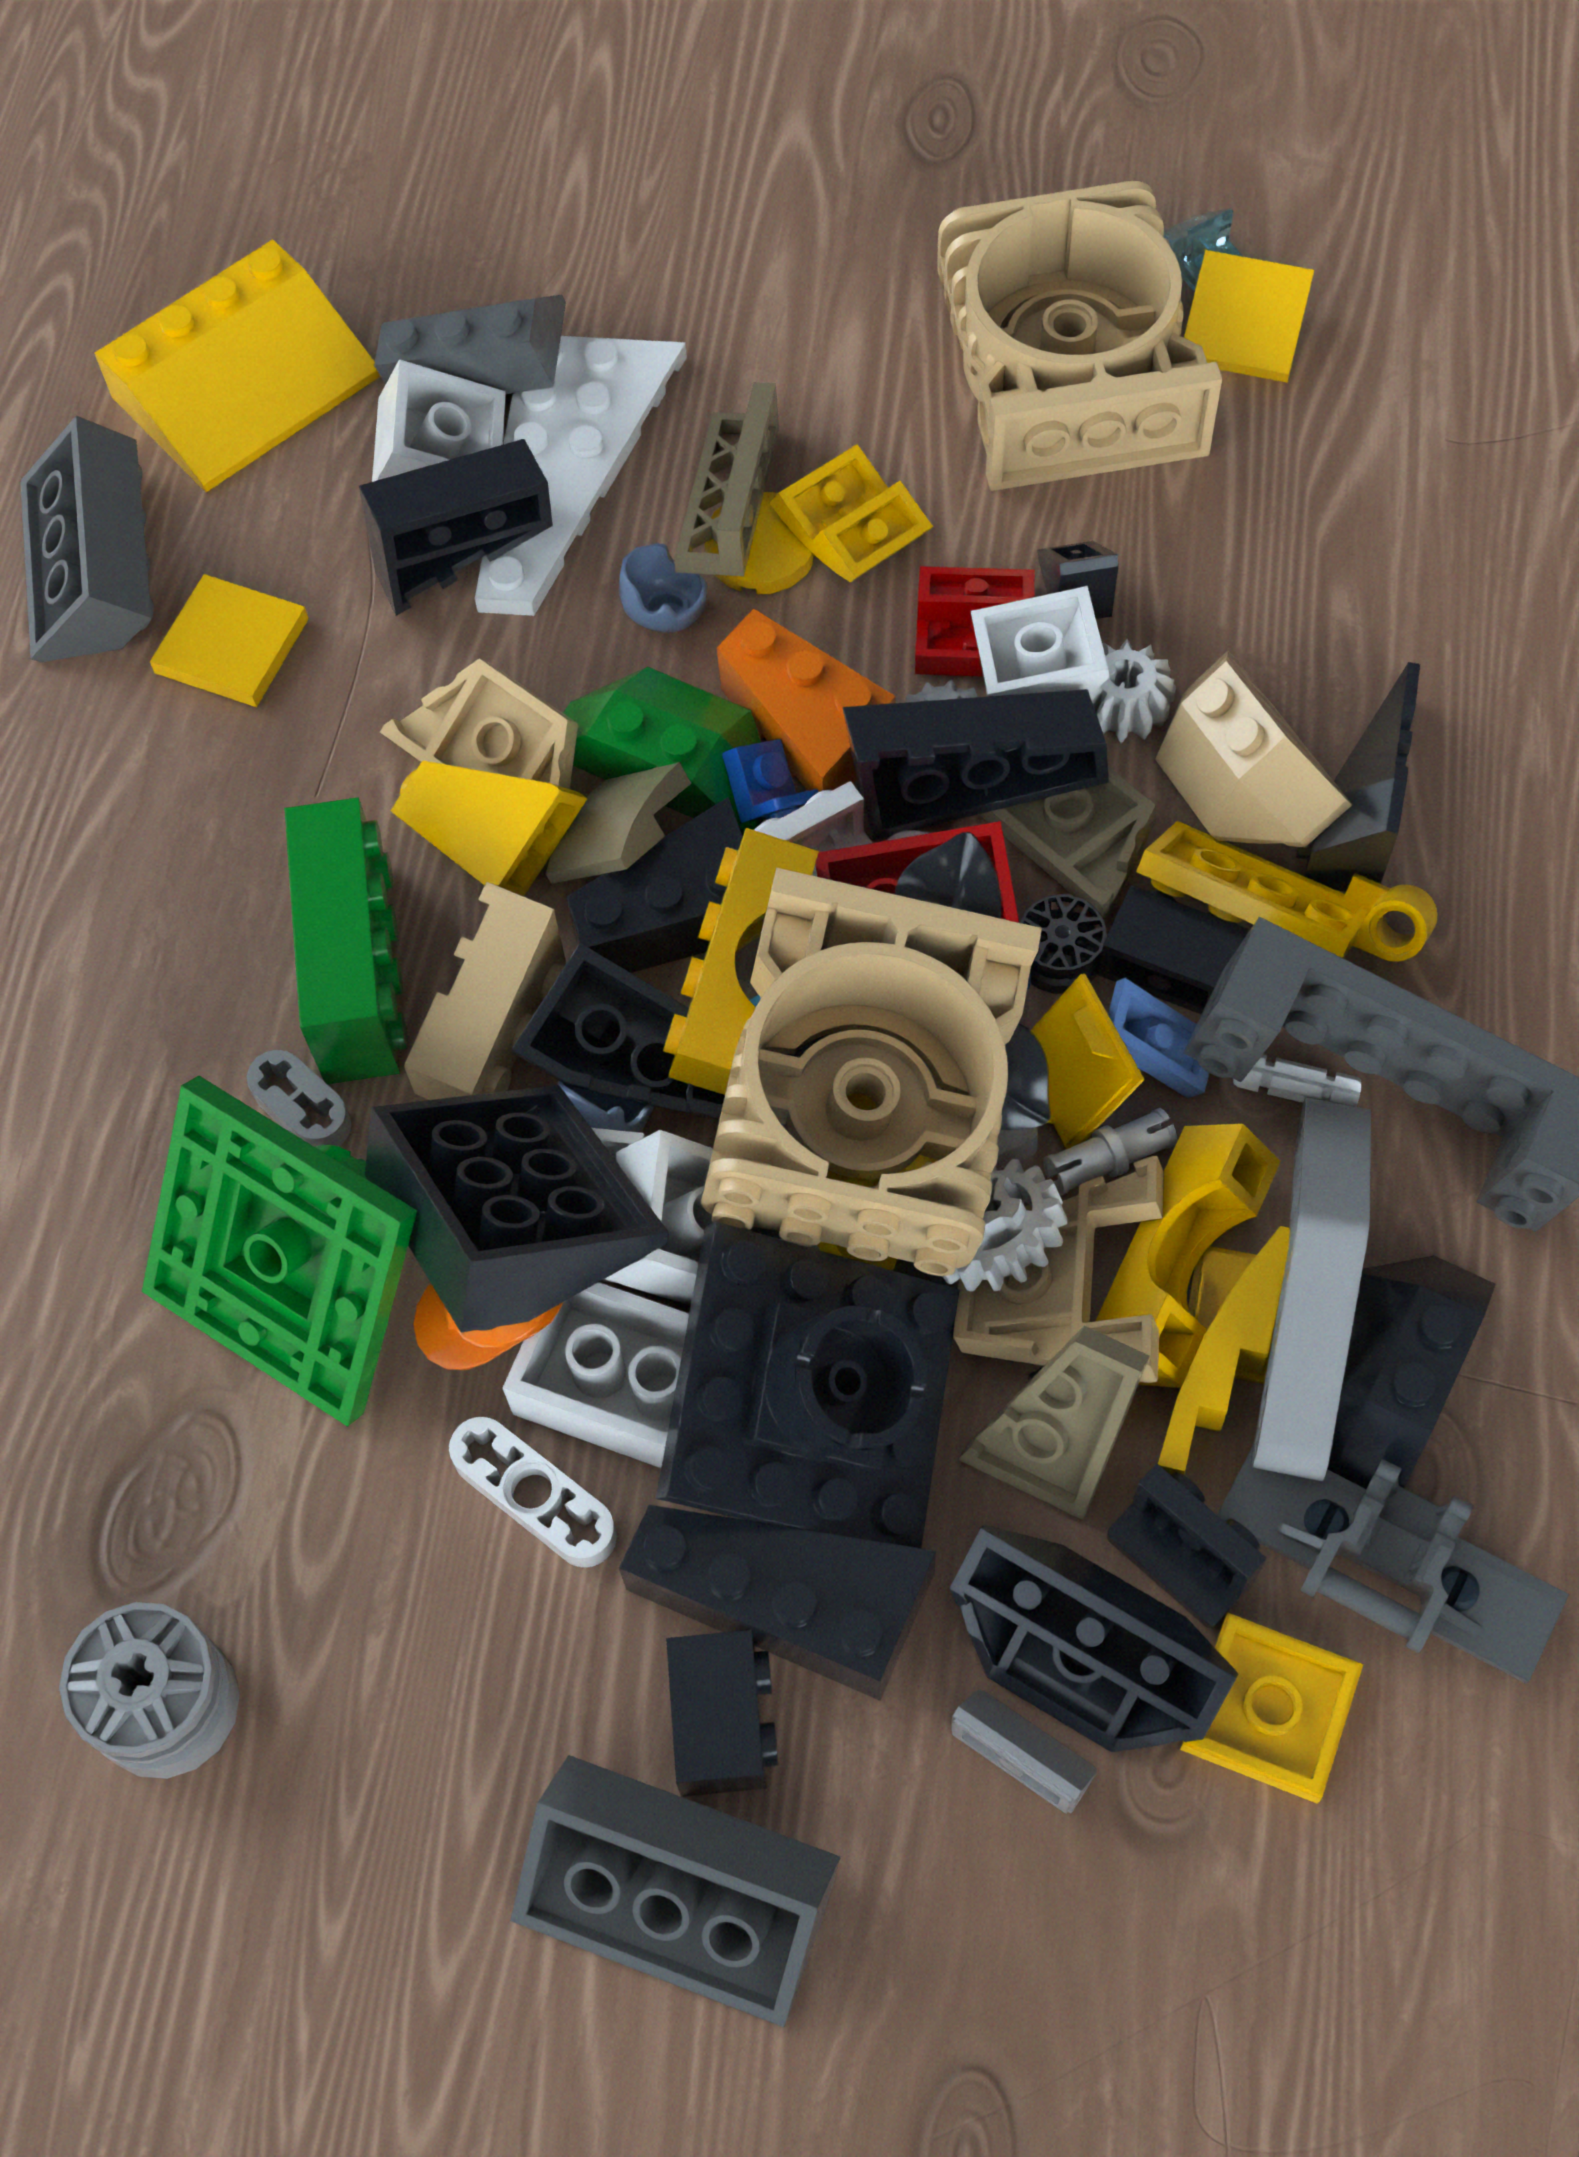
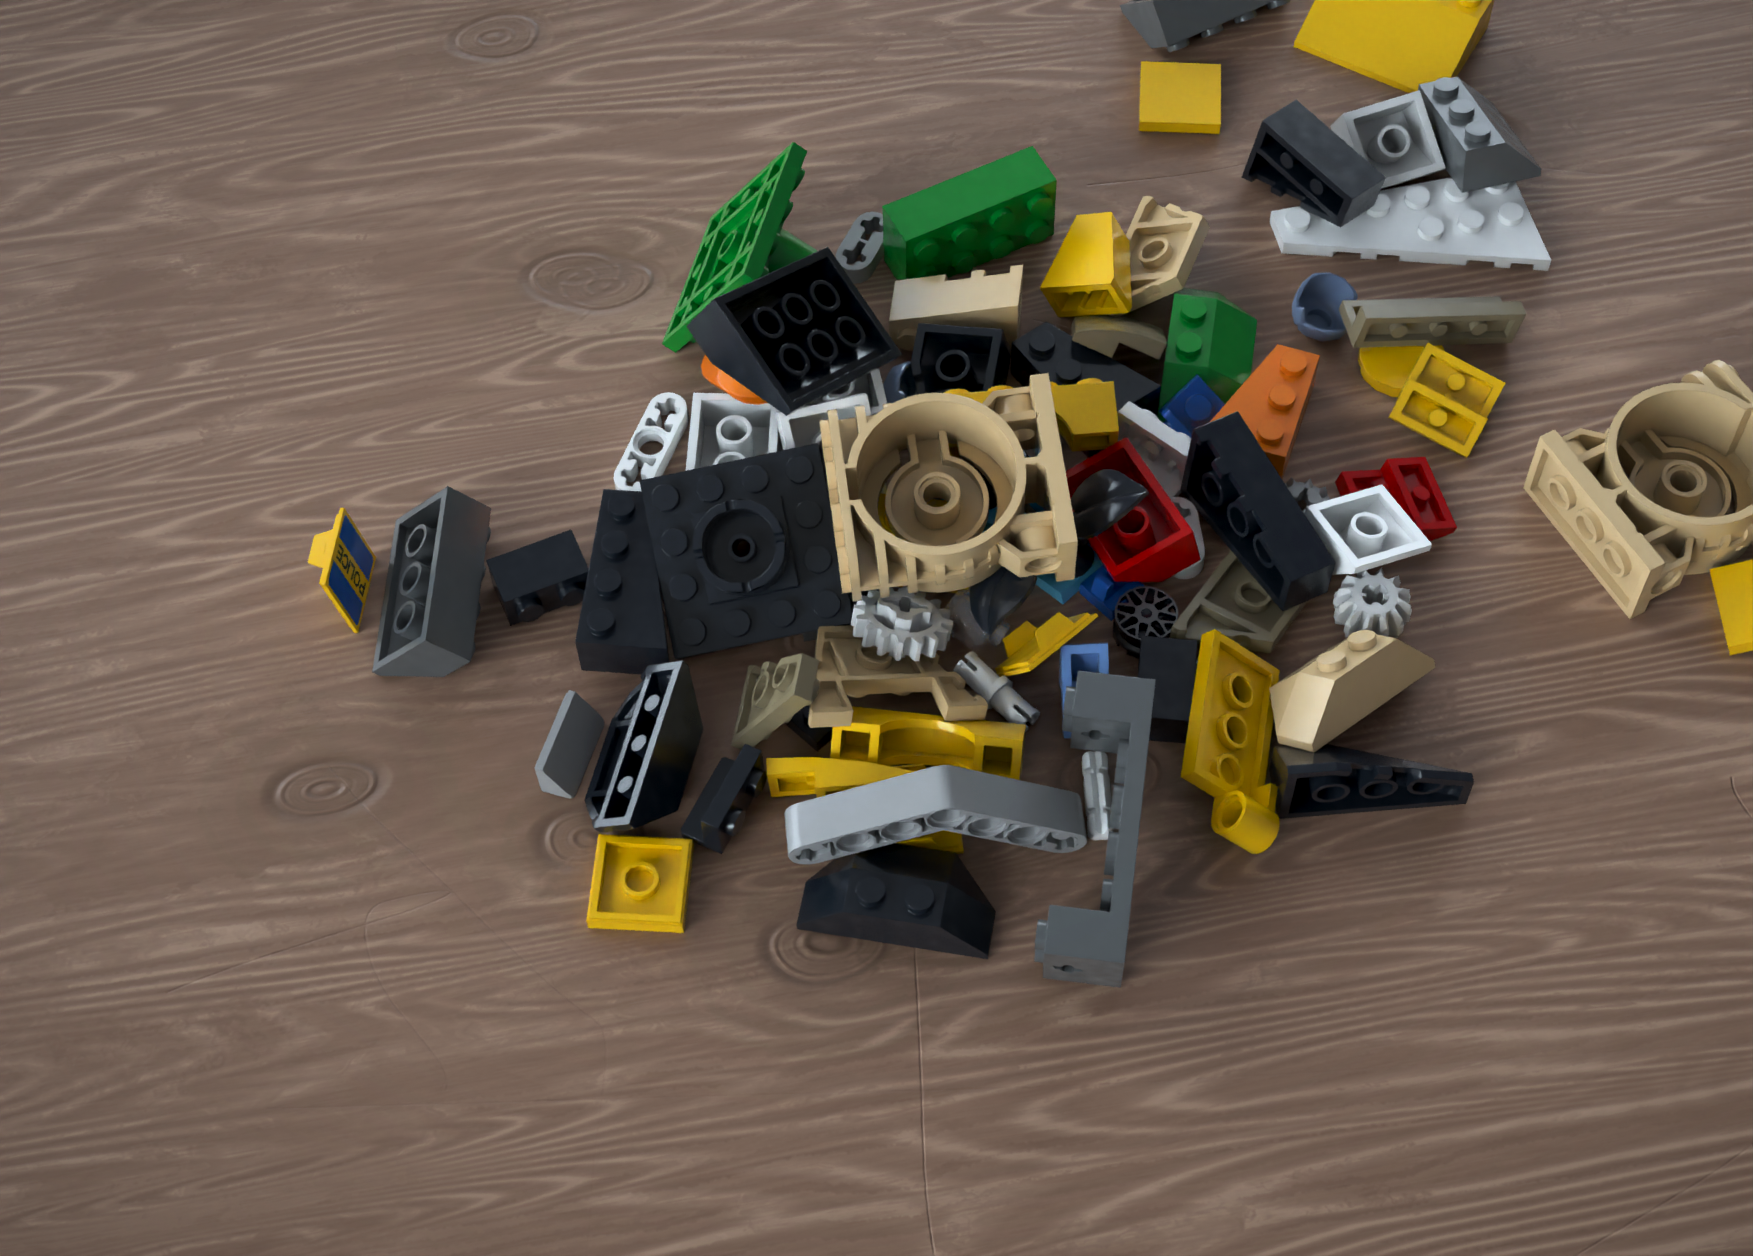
camera: 70 degrees right, 5 degrees down
light grey wheel [59,1602,240,1779] -> none
black slope [1037,541,1119,619] -> none
dark grey piece [1217,1444,1569,1684] -> none
none -> piece [308,508,376,633]

